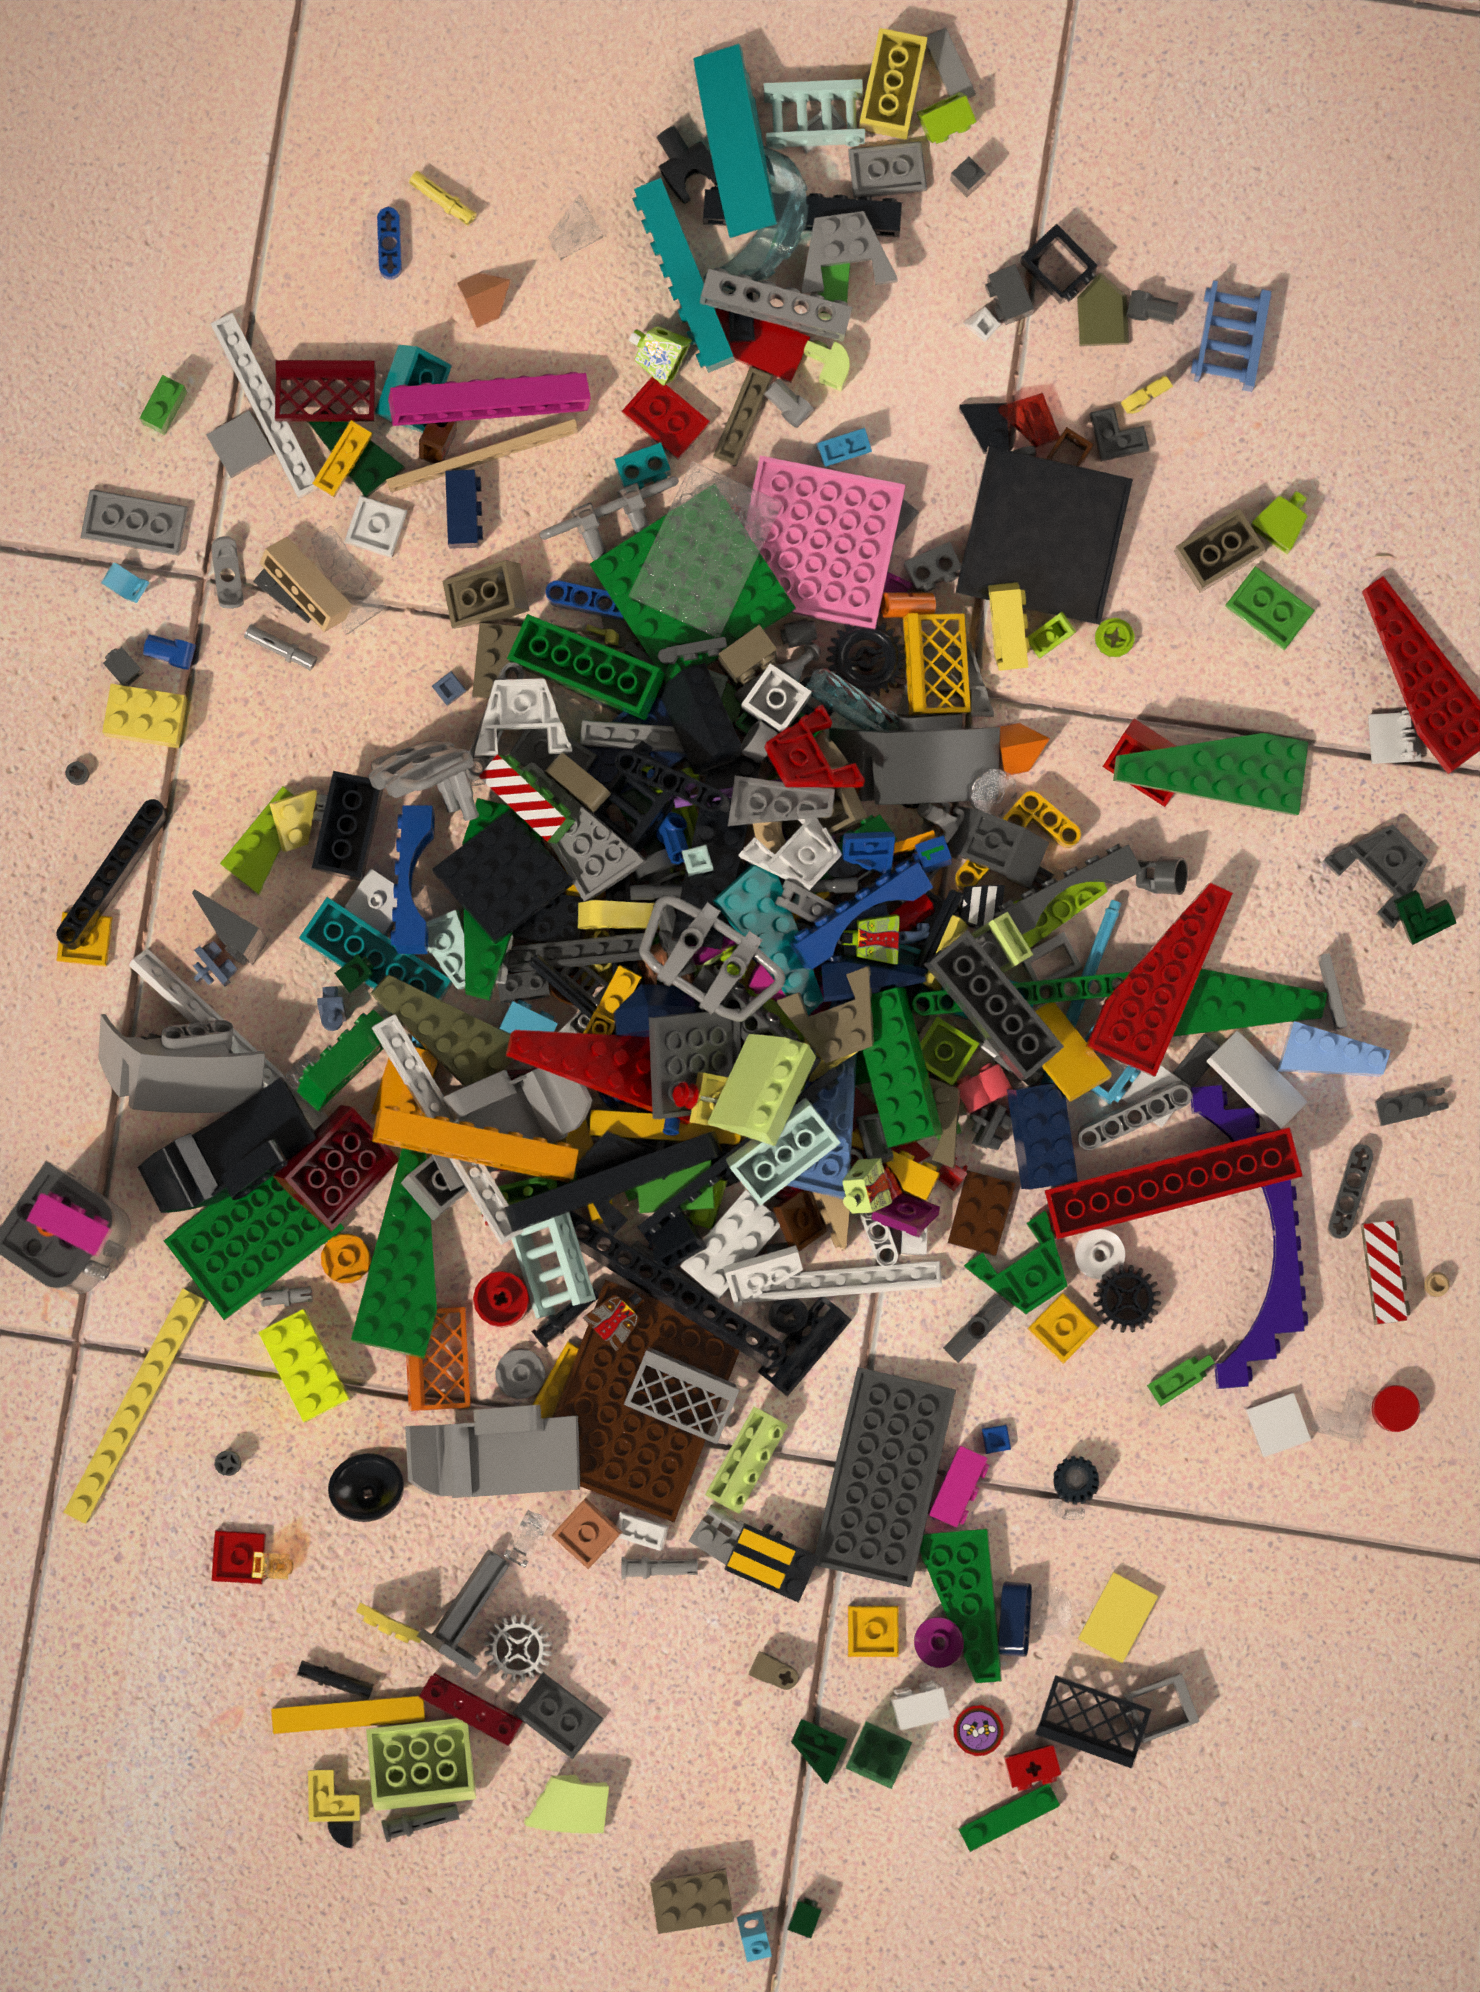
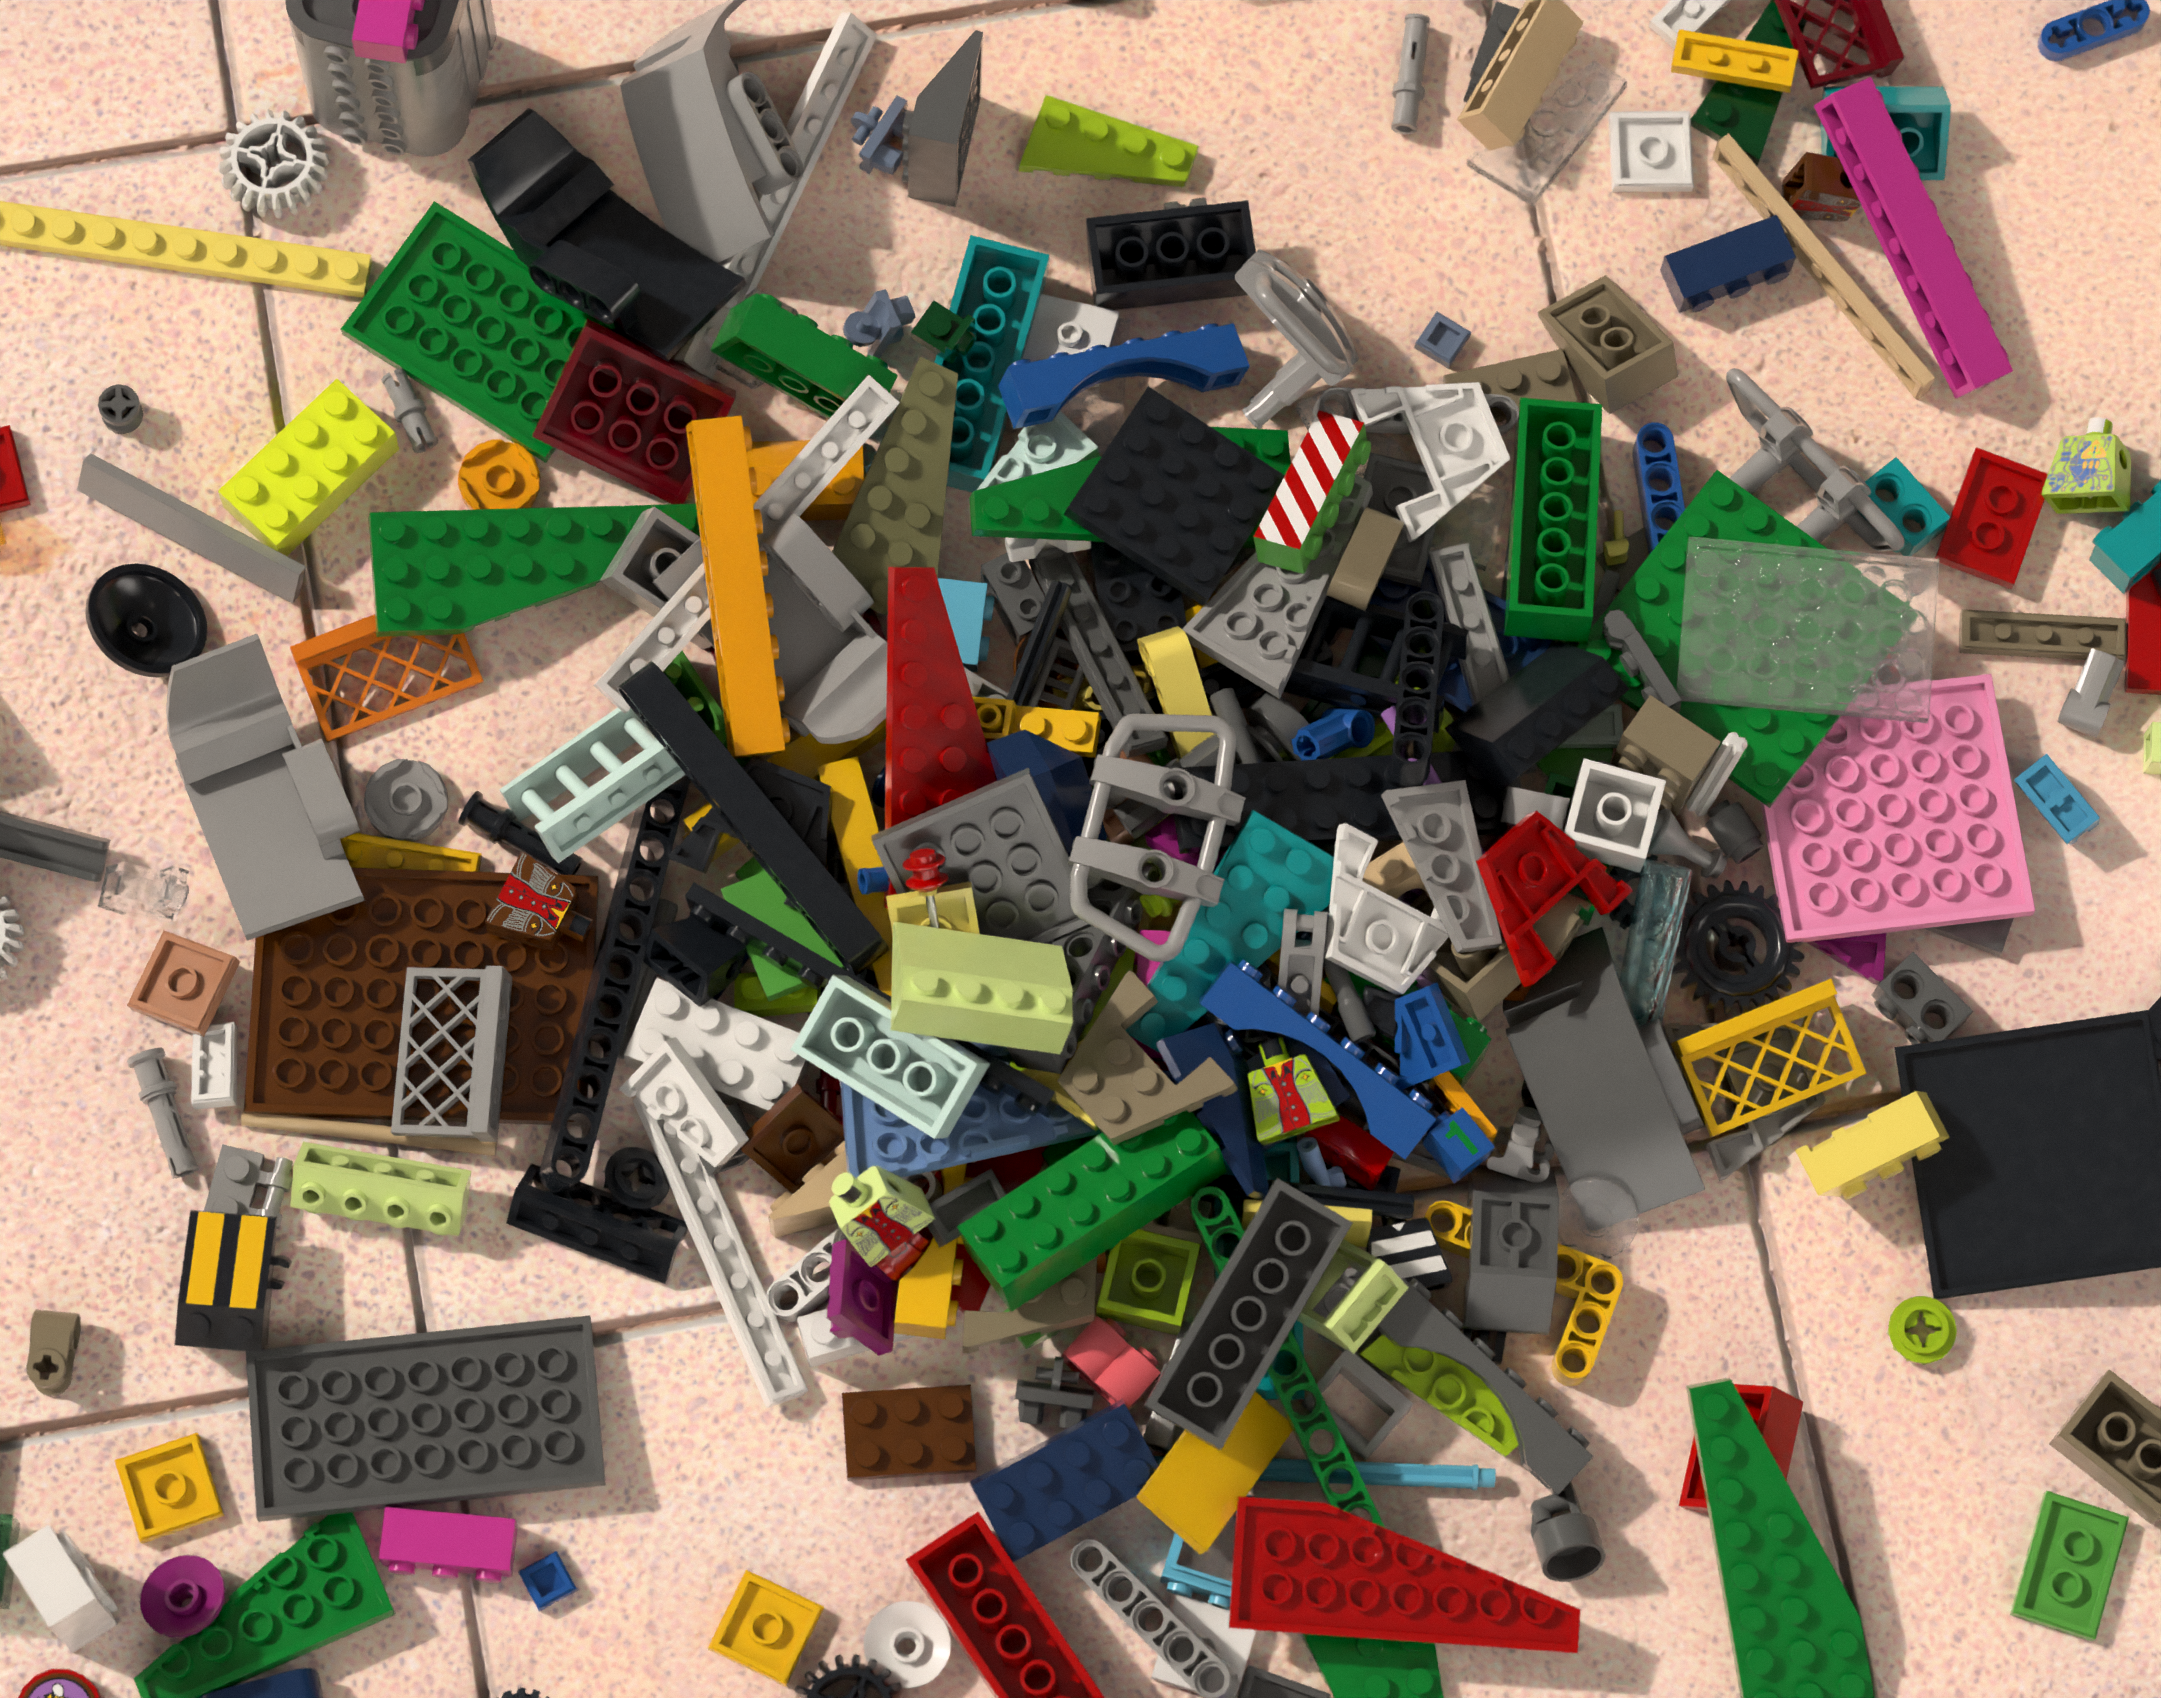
camera: 65 degrees right, 10 degrees down
light yellow wing [270,789,317,852] -> none
nougat slope [457,273,511,328] -> none
red wheel [473,1271,530,1328] -> none
light aqua tile [682,845,713,876] -> none
orange pin [880,592,936,618] -> none
red tile [938,1157,968,1191] -> none
dark grey piece [943,1294,1012,1363] -> none
green wing [964,1211,1068,1315] -> none
orange slope [999,723,1050,776] -> none
lime slope [1027,612,1076,659] -> none
none -> light grey tile [77,453,306,604]
none -> white gear [218,108,330,219]
none -> tan piece [241,1108,497,1156]
none -> white axle [1686,732,1748,817]

